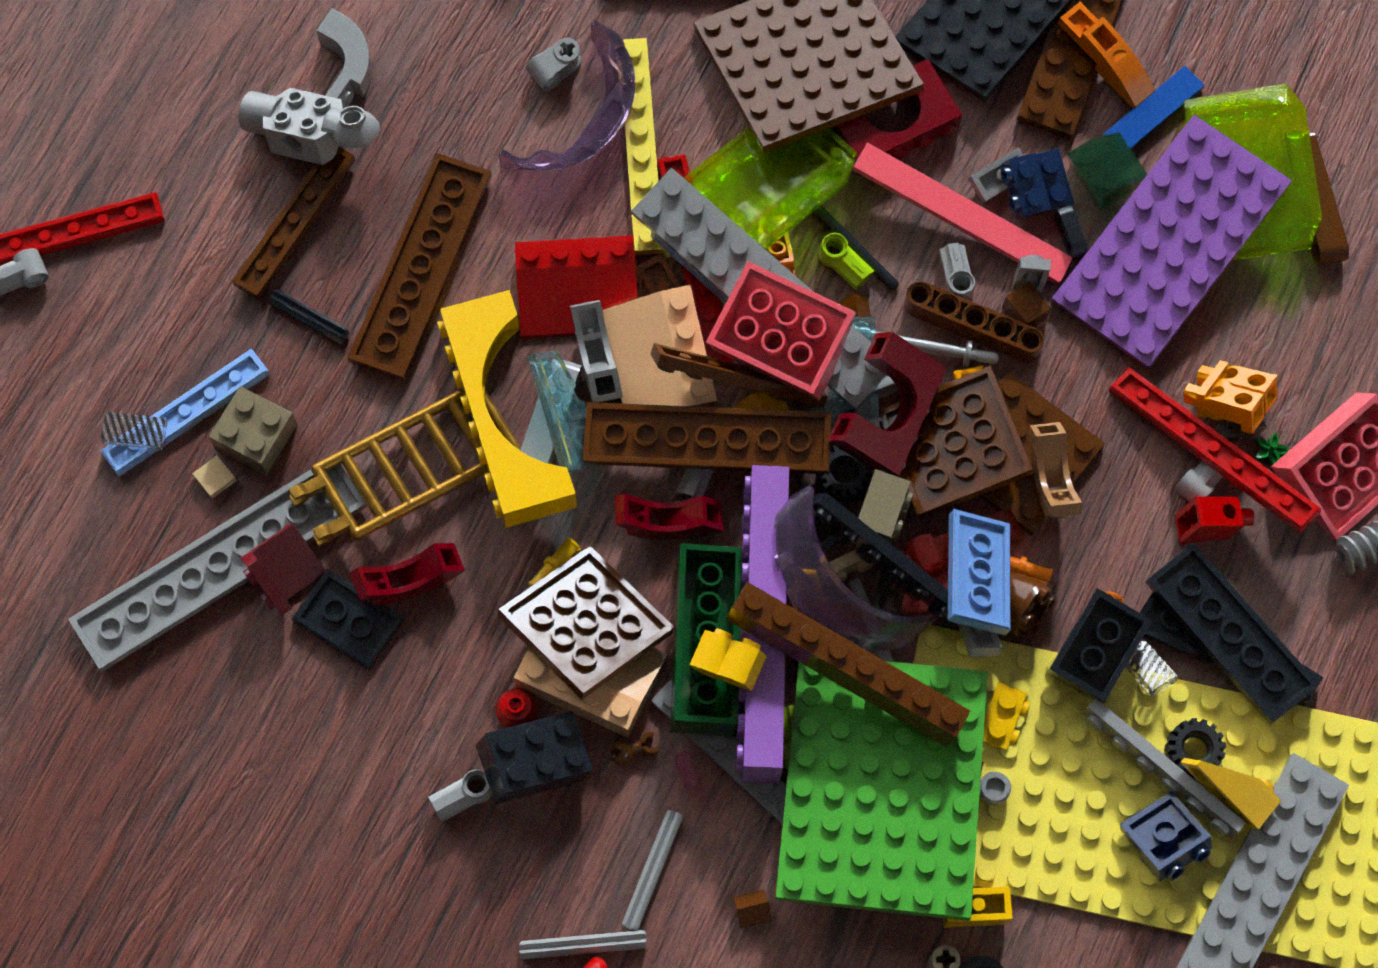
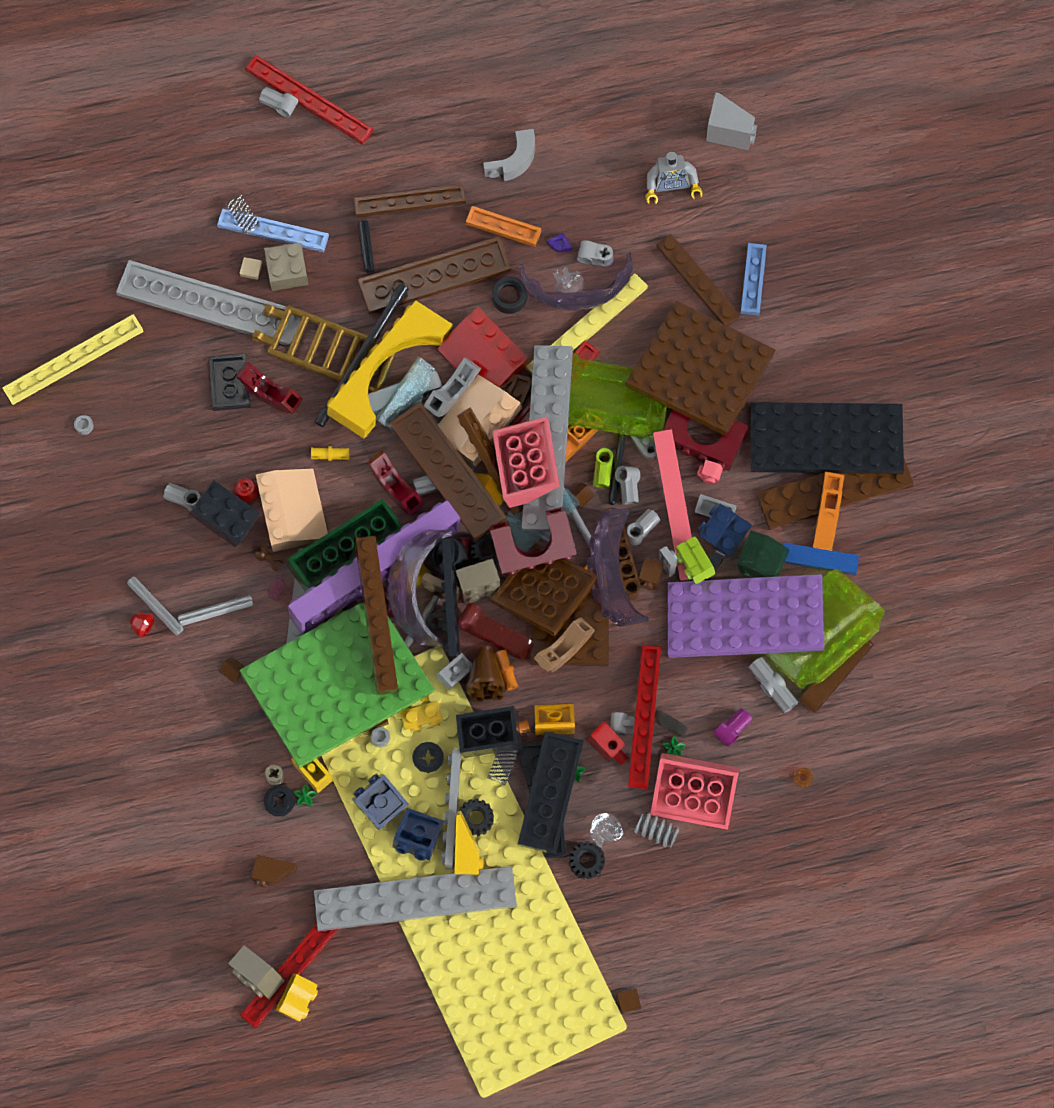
camera: 55 degrees right, 0 degrees up
light grey brick [239,88,380,165] -> none
dark red bracket [241,524,325,615] -> none
plate [497,546,674,700] -> none
yellow brick [690,628,767,691] -> none
medium blue tile [948,509,1010,635] -> none
light orange hips [1184,360,1278,434] -> none
none -> light yellow plate [3,314,144,405]
none -> light grey tile [74,415,94,435]
none -> green plant [294,784,317,807]
none -> black piece [314,284,409,428]
none -> plate [352,773,409,830]
none -> black gear [412,742,444,774]
none -> orange plate [466,206,541,247]
none -> black tyre [492,276,527,314]
none -> light orange slope [534,704,575,735]
none -> dark purple tile [547,233,572,252]
none -> clear piece [553,267,584,296]
none -> black tyre [569,841,605,879]
none -> clear purple windscreen [587,509,649,627]
none -> clear piece [590,813,623,848]
none -> light grey piece [615,466,640,505]
none -> light grey plate [631,425,657,460]
none -> lime brick [675,537,715,584]
none -> coral plate [697,460,723,485]
none -> magenta piece [713,708,753,747]
none -> light grey piece [748,657,798,713]

